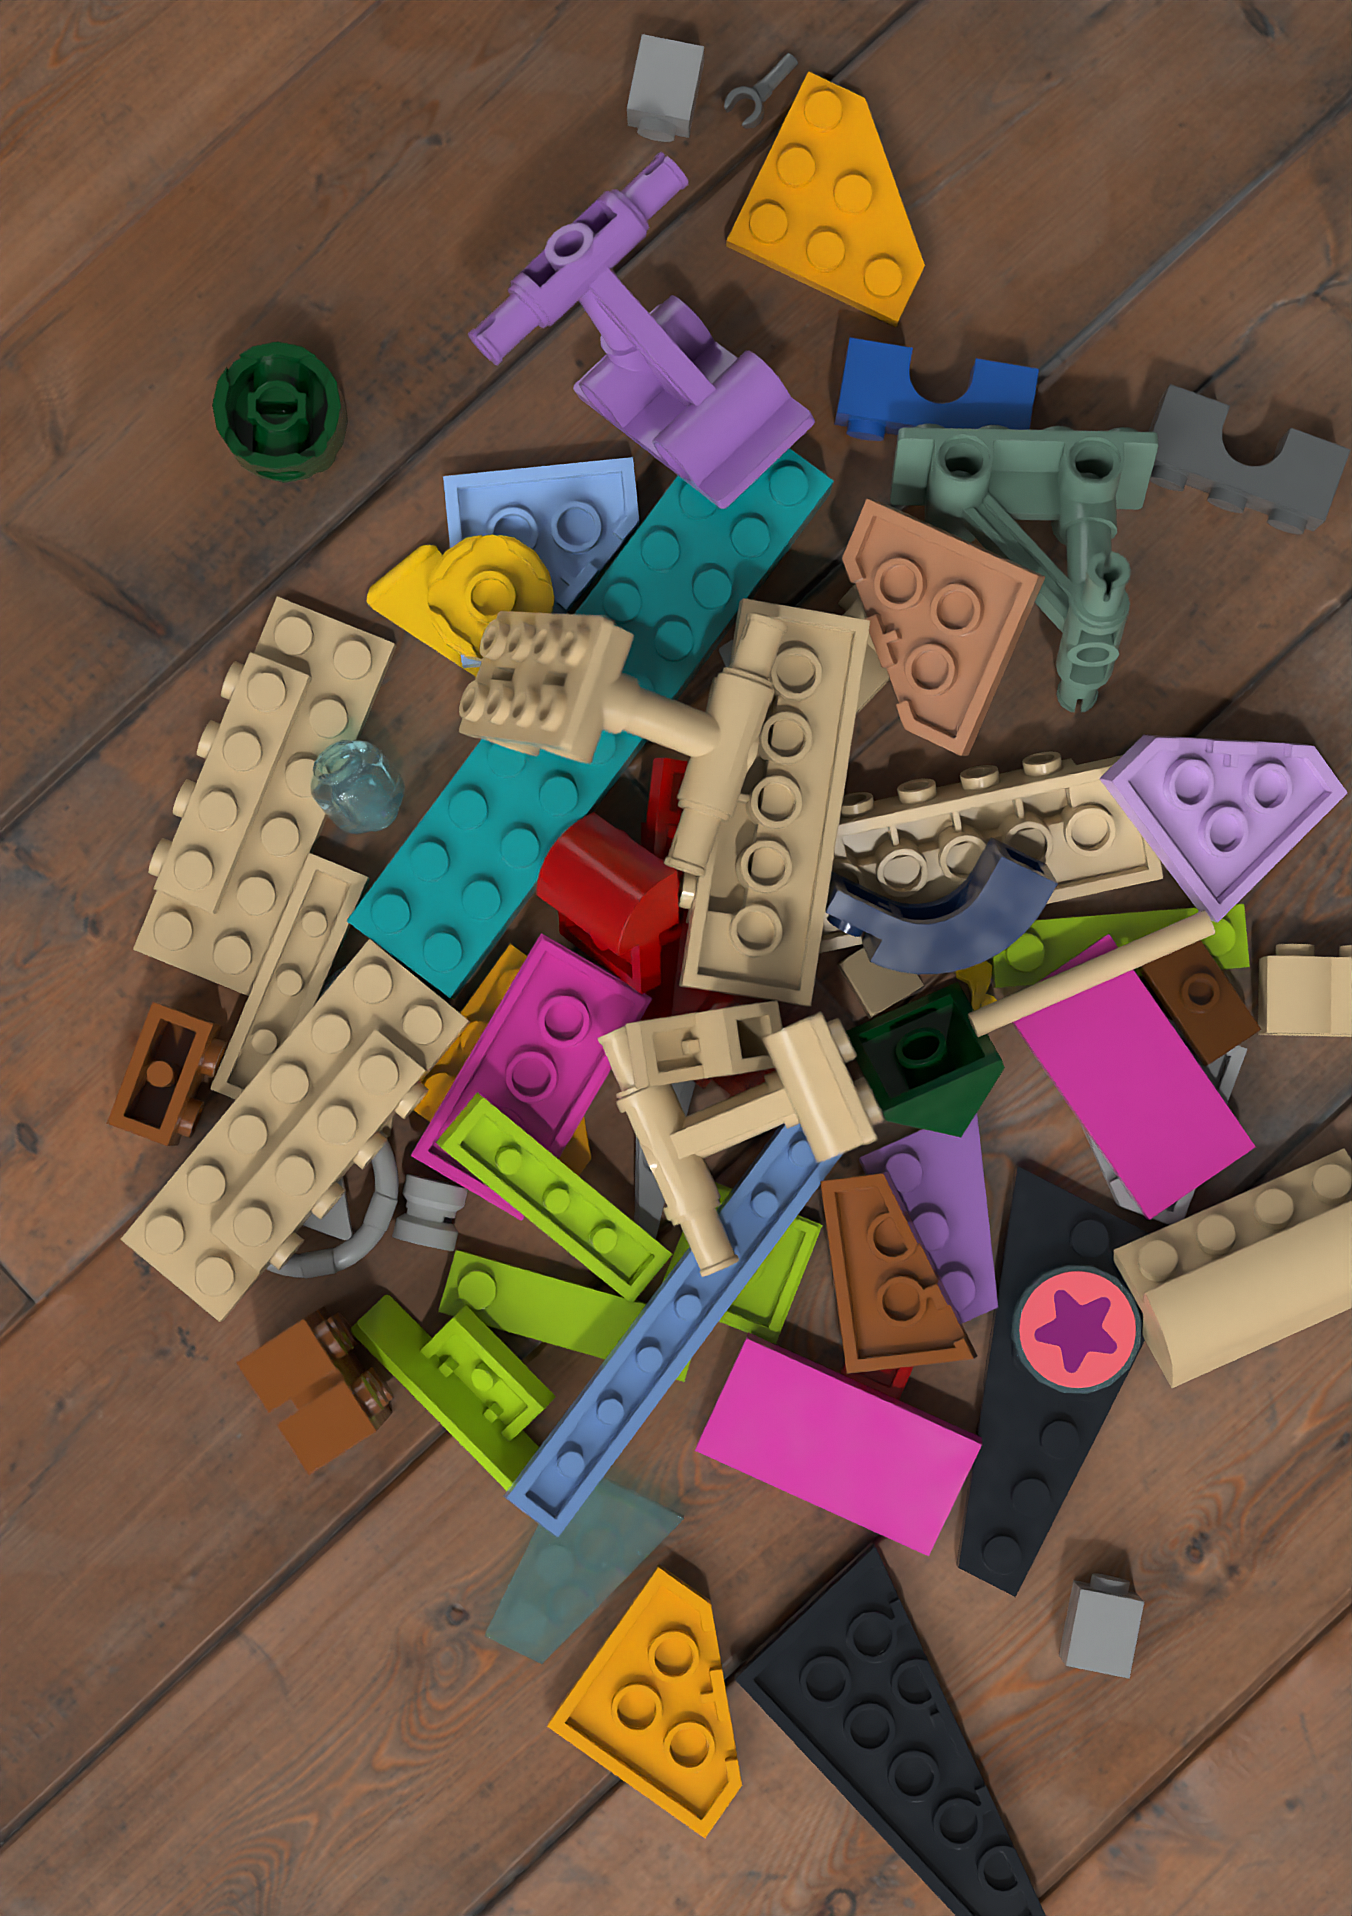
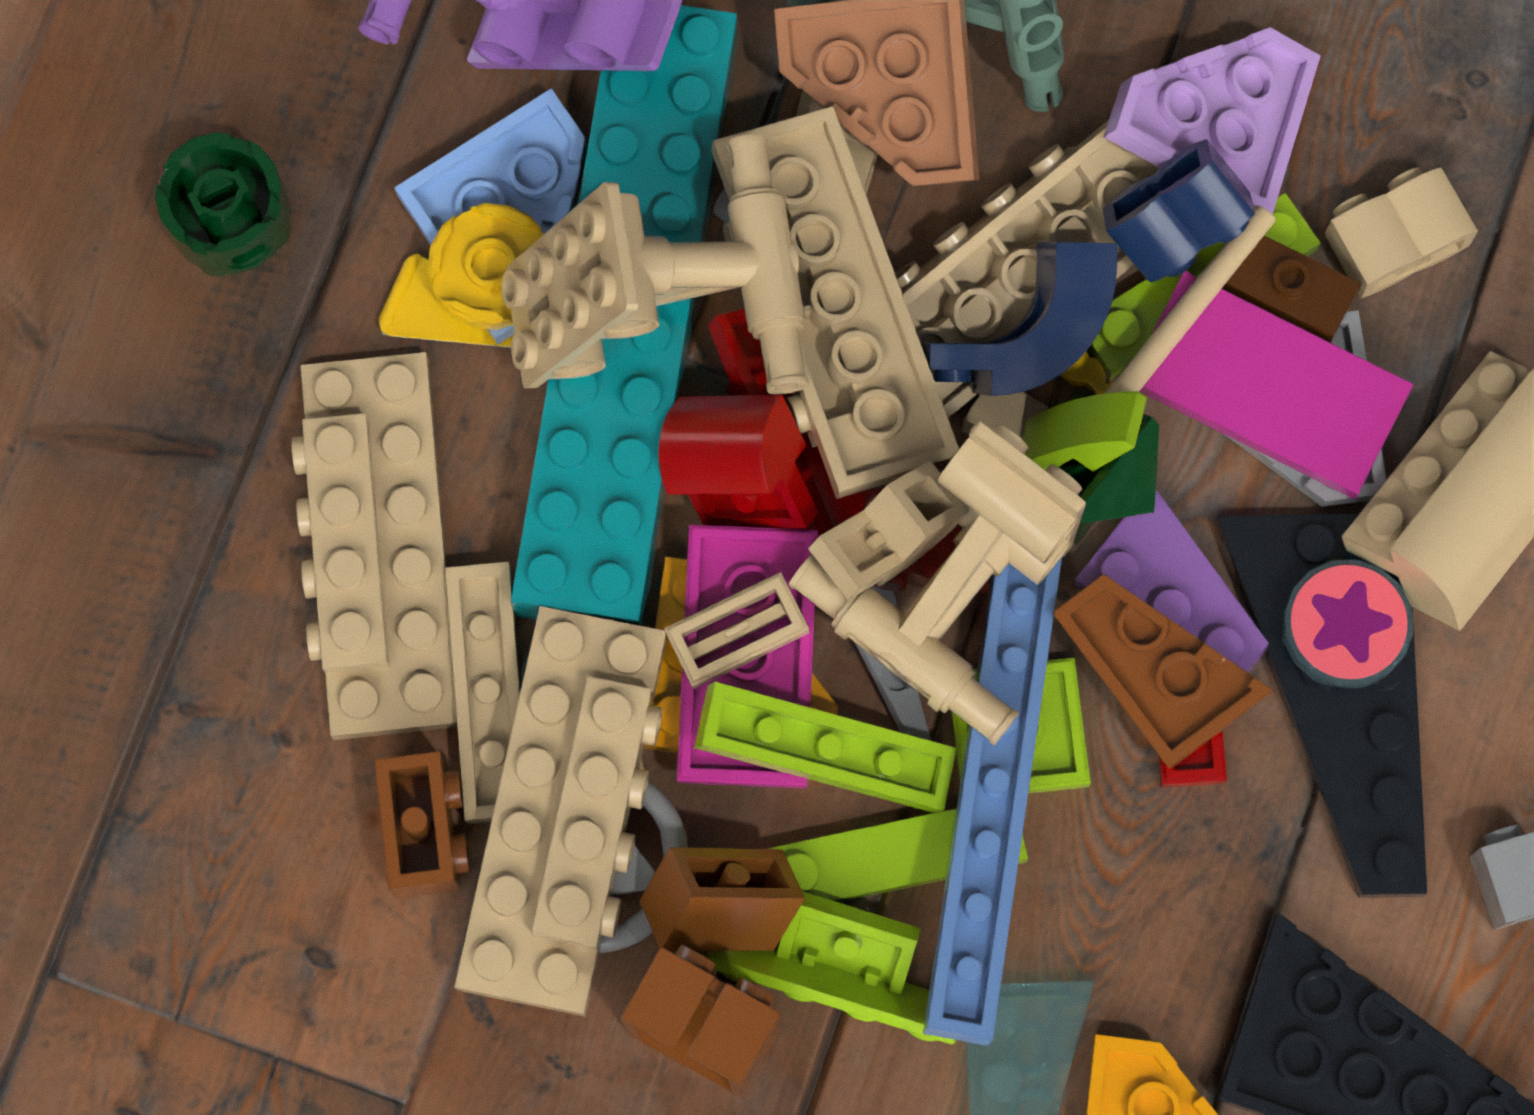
camera: 25 degrees left, 10 degrees down
clear light blue head [310,740,406,835] -> none
light grey wheel [392,1174,468,1251] -> none
dark pink tile [695,1332,982,1556] -> none
none -> dark orange brick [639,847,805,951]
none -> tan tile [664,572,810,690]
none -> lime slope [1022,391,1147,471]
none -> dark blue brick [1102,139,1255,283]

